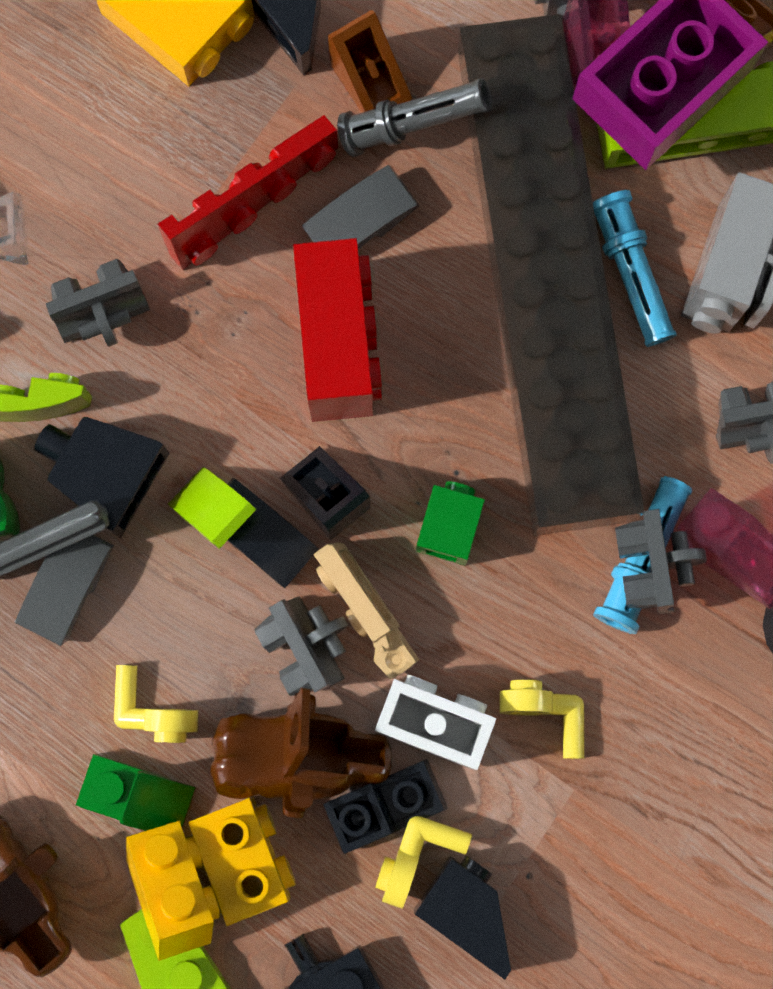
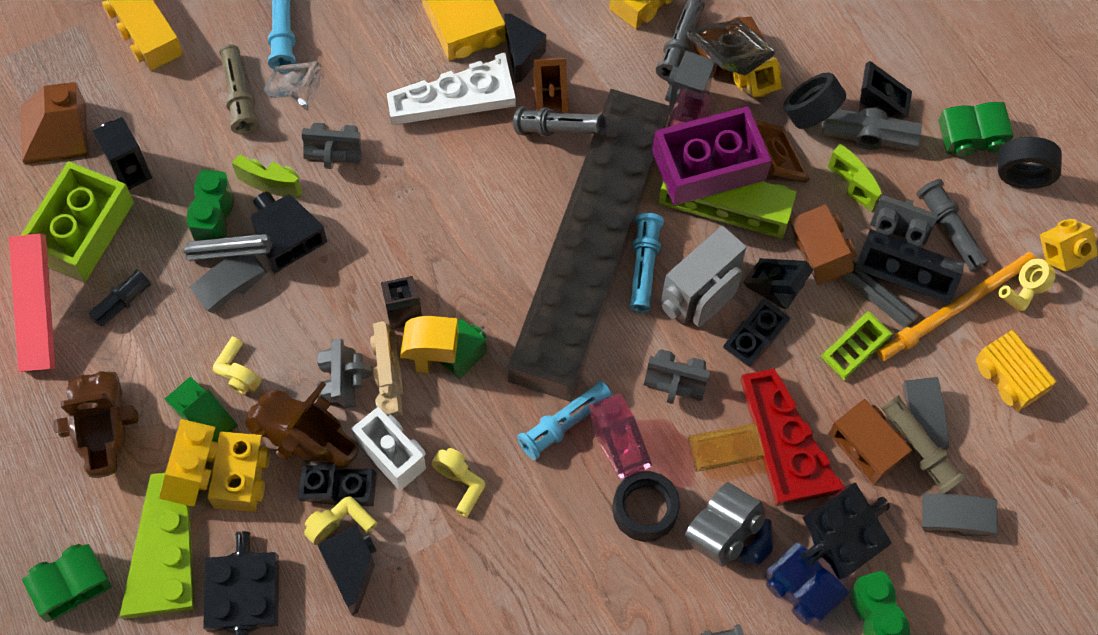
camera: 25 degrees right, 15 degrees down
red wing [157,115,338,270] -> none
lime slope [168,467,256,549] -> none
black slope [227,478,319,588] -> none
red brick [293,238,382,422] -> none
dark grey slope [302,165,420,249] -> none
dark grey hips [615,509,707,615] -> none
none -> white wing [387,52,516,125]
none -> yellow brick [400,316,459,373]

